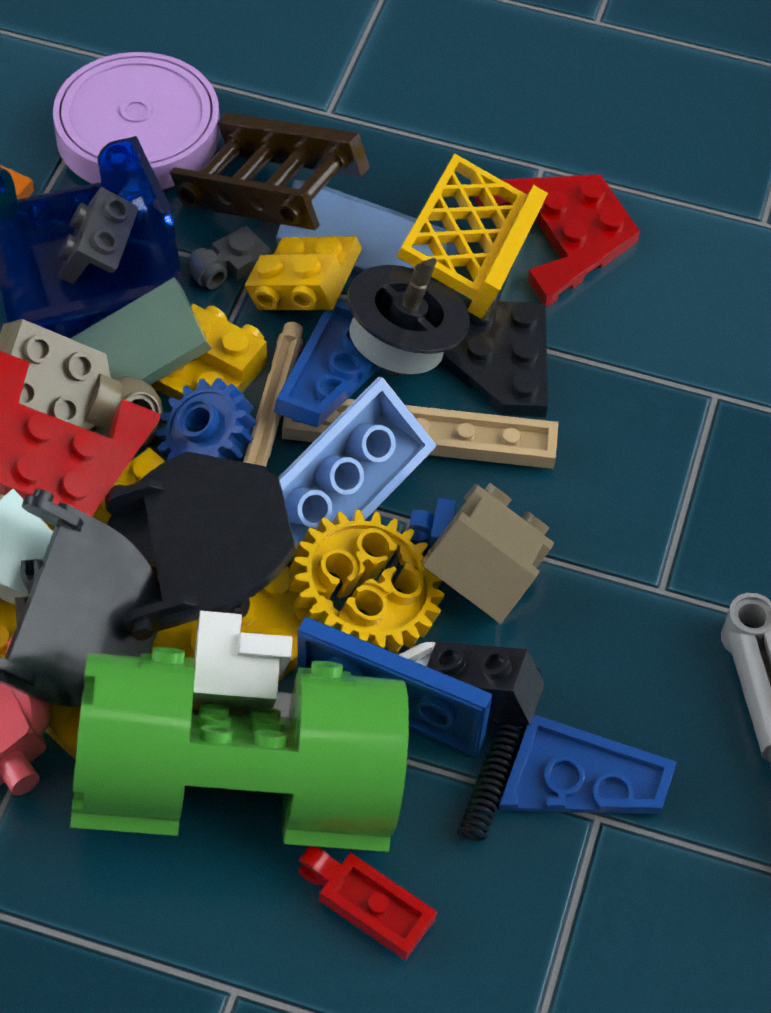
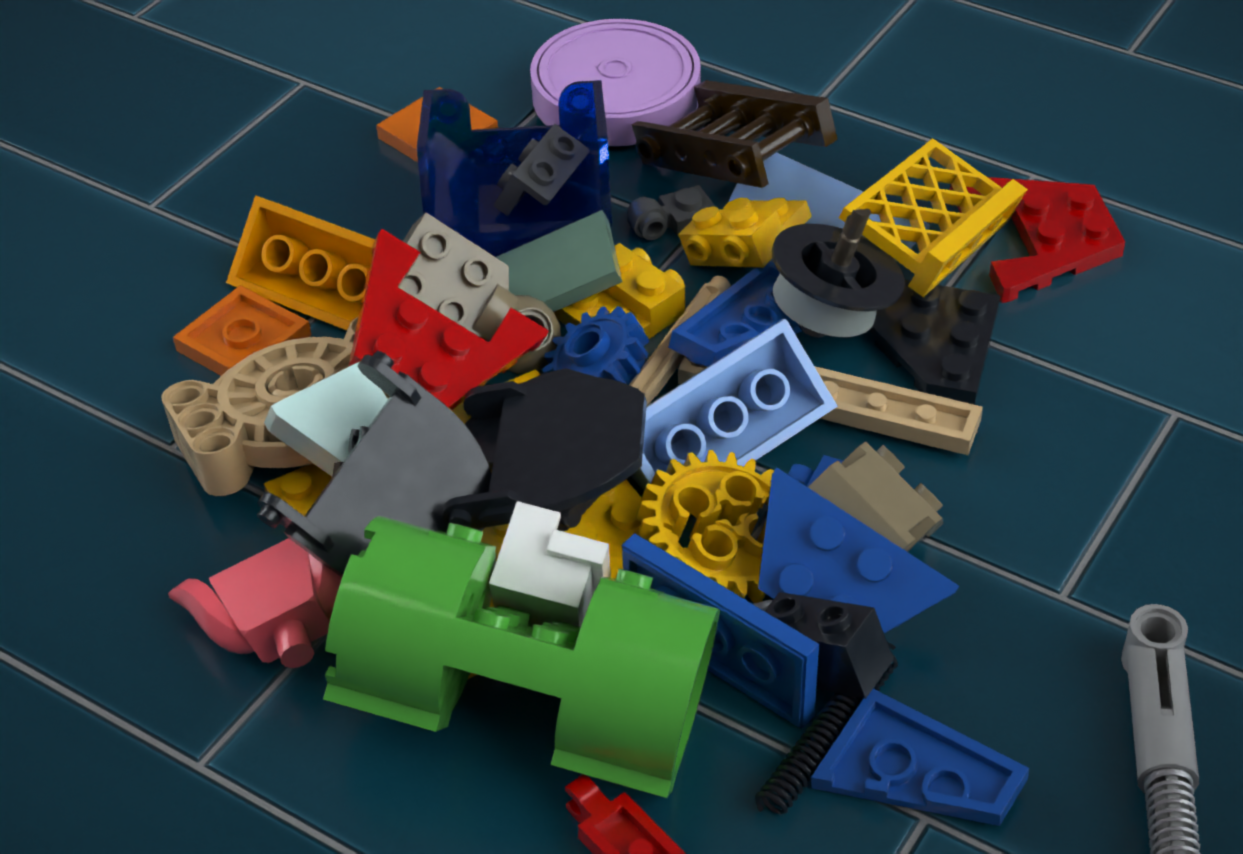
camera: 20 degrees right, 10 degrees down
none -> blue wing [758,467,960,633]

